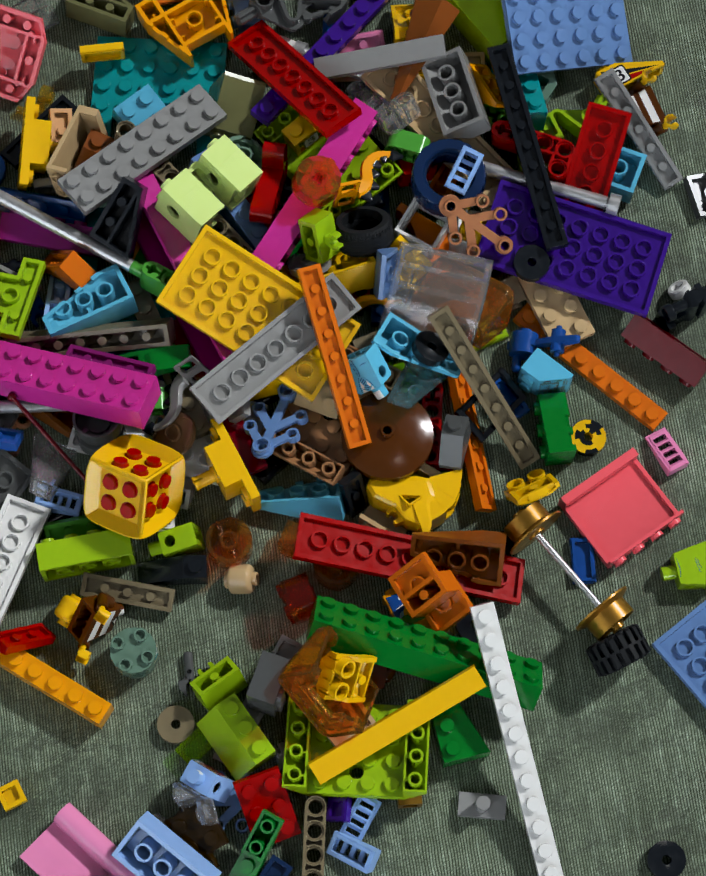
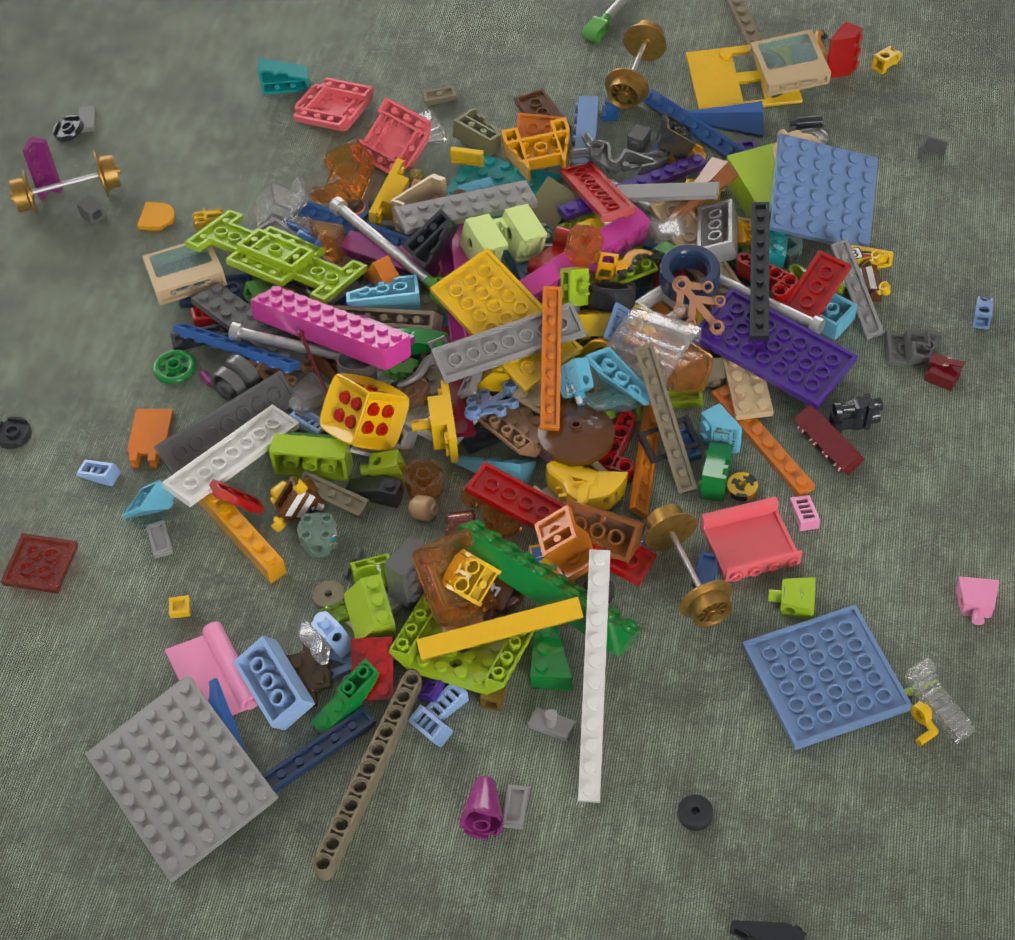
camera: 25 degrees right, 20 degrees down
black plate [338,469,370,518] -> none
black piece [412,331,449,367] -> none
dark grey slope [439,414,471,470] -> none
light blue slope [444,145,484,196] -> none
yellow slope [504,469,560,506] -> none
blue piece [507,325,581,373] -> none
black piece [513,245,550,282] -> none
black tyre [585,624,651,677] -> none

